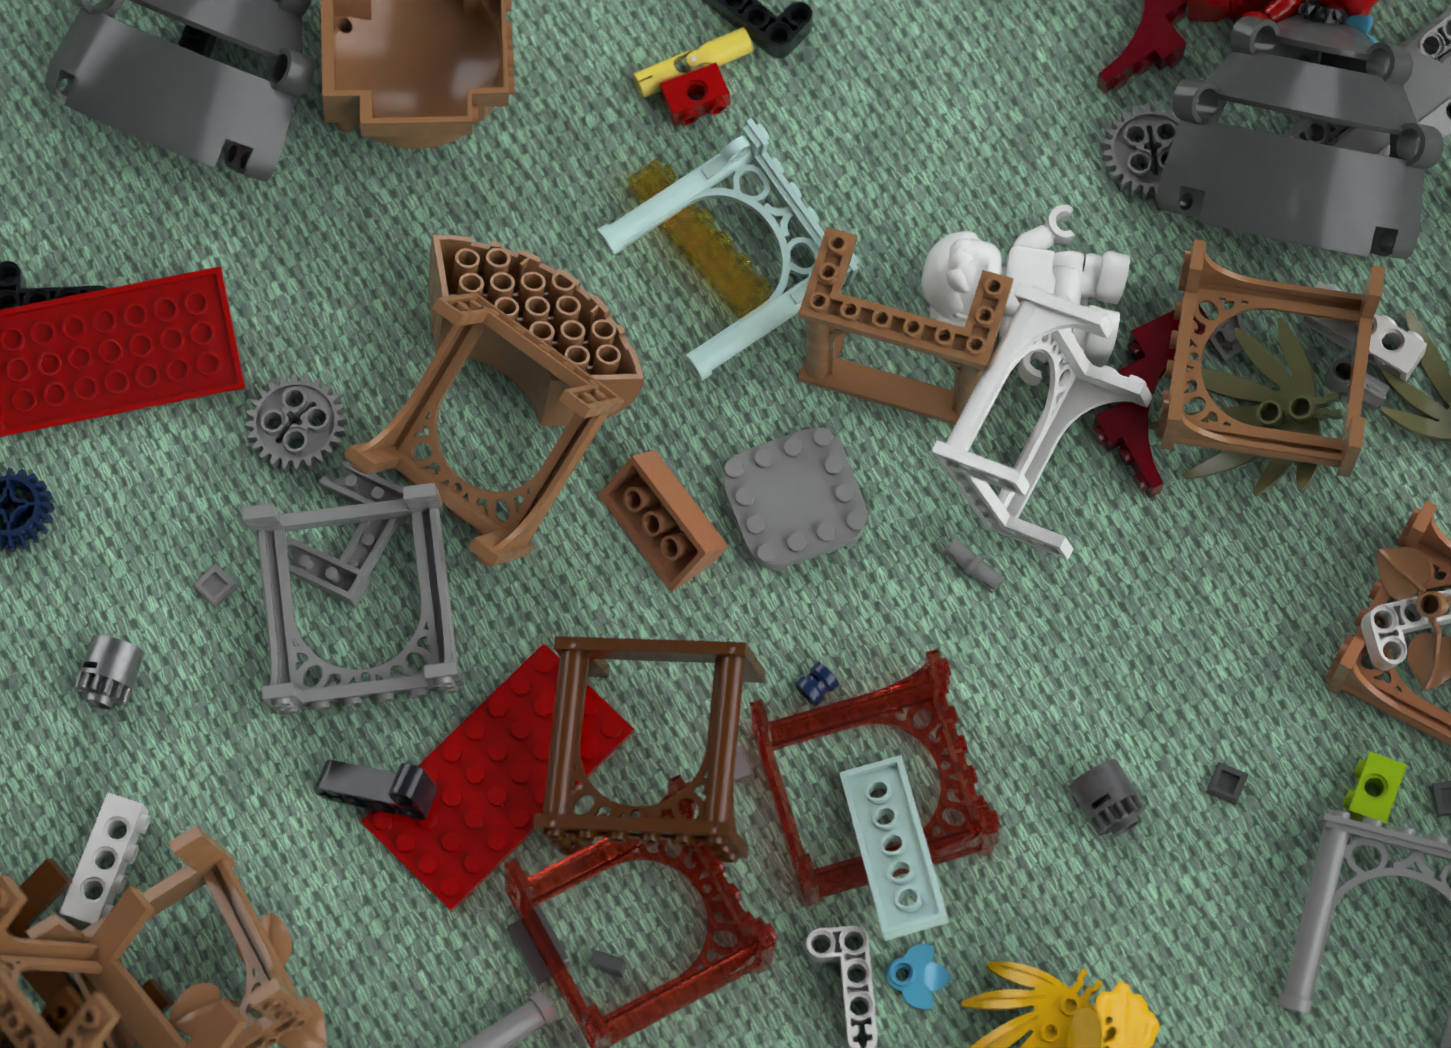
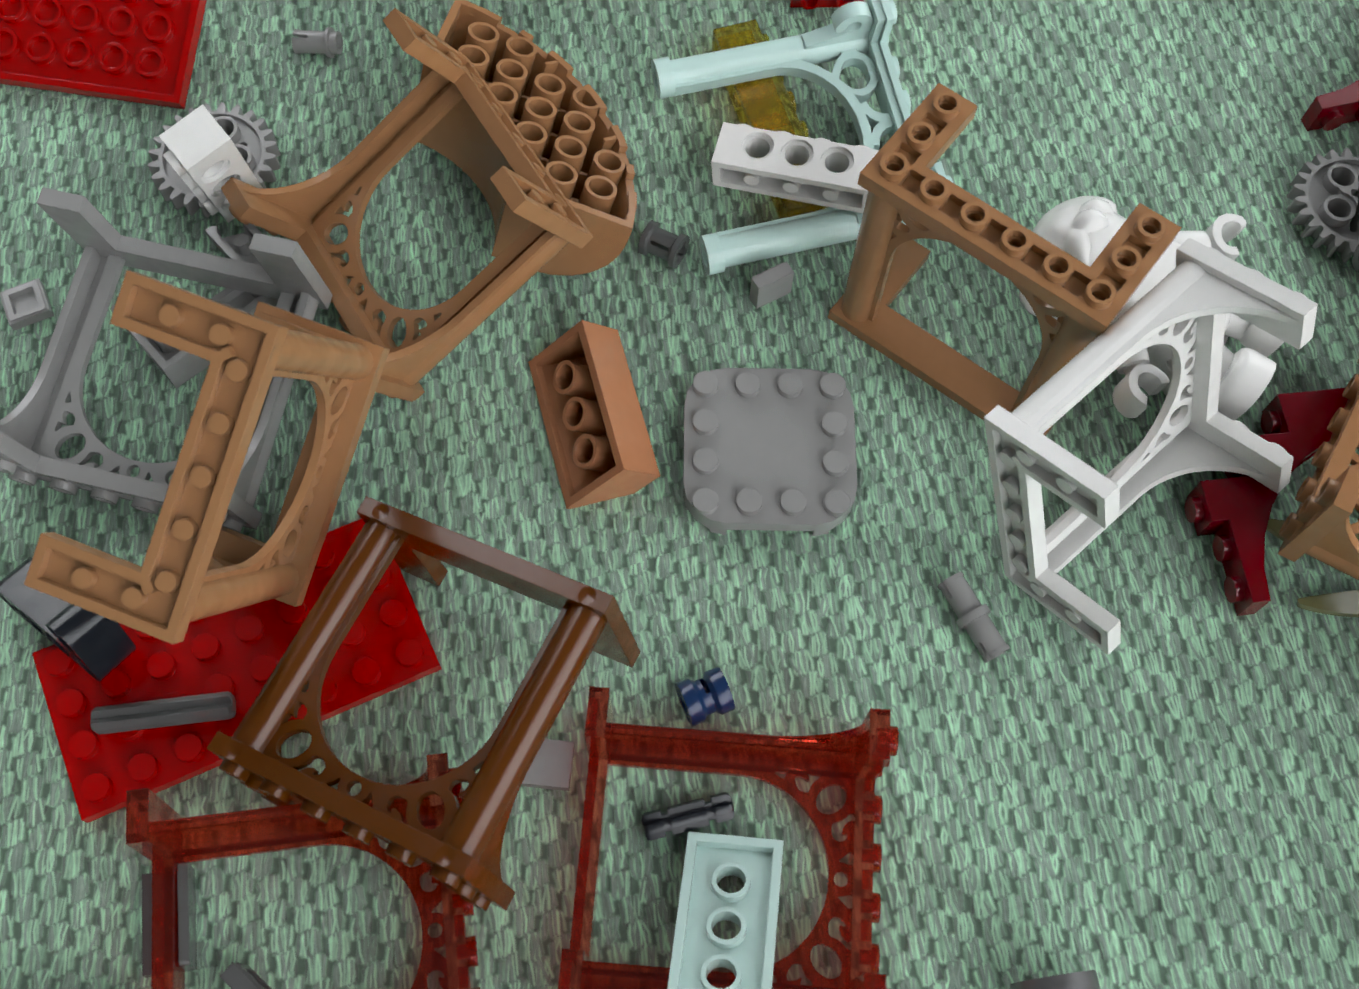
camera: 15 degrees right, 5 degrees down
none -> medium nougat arch [24,270,390,644]
none -> dark grey axle [90,691,236,734]
none -> white brick [159,104,262,223]
none -> light grey pin [292,27,343,58]
none -> dark grey bush [638,220,690,269]
none -> black axle [641,792,735,841]
none -> white brick [711,122,879,213]
none -> light grey tile [749,262,794,309]

